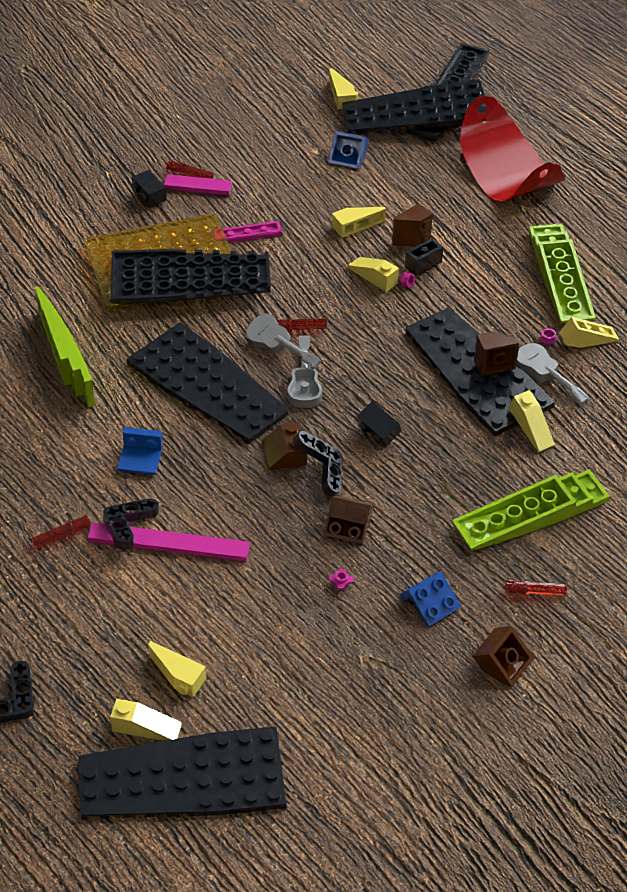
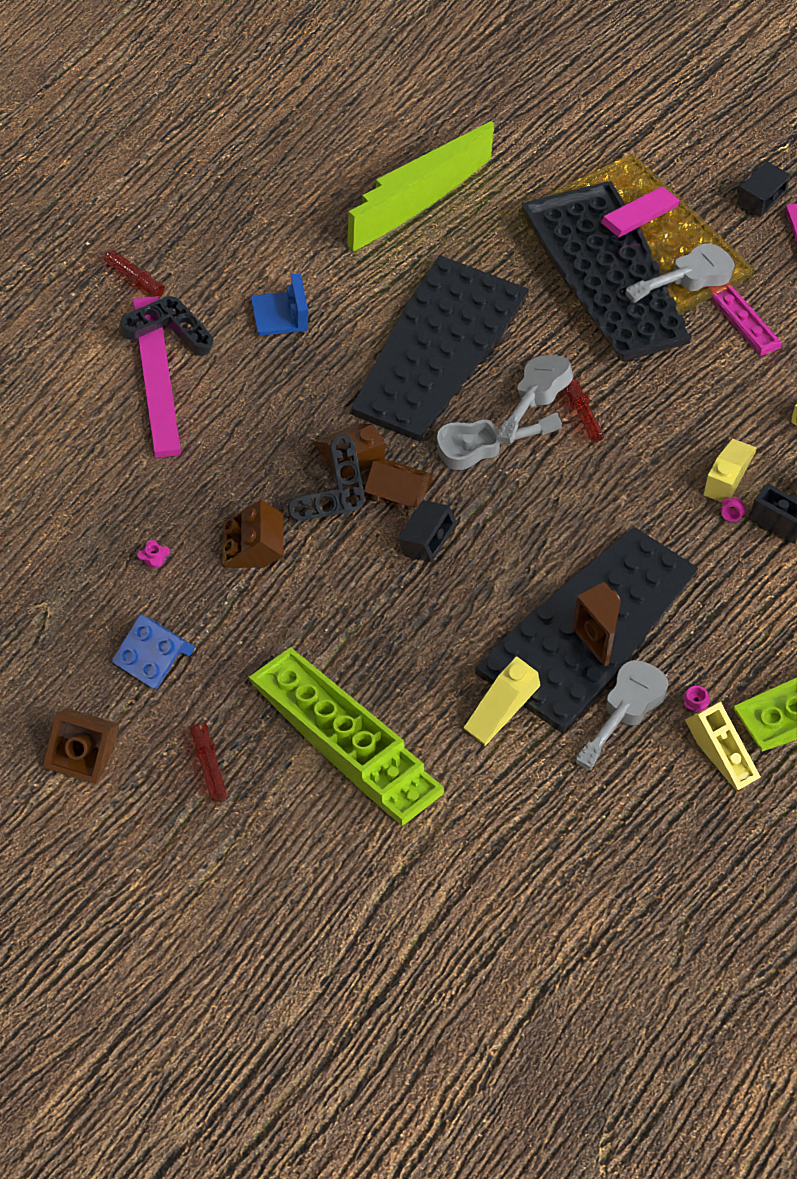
camera: 70 degrees right, 5 degrees up
none -> reddish brown slope [364,459,434,510]
none -> dark pink tile [601,186,680,237]
none -> light grey piece [625,244,735,303]

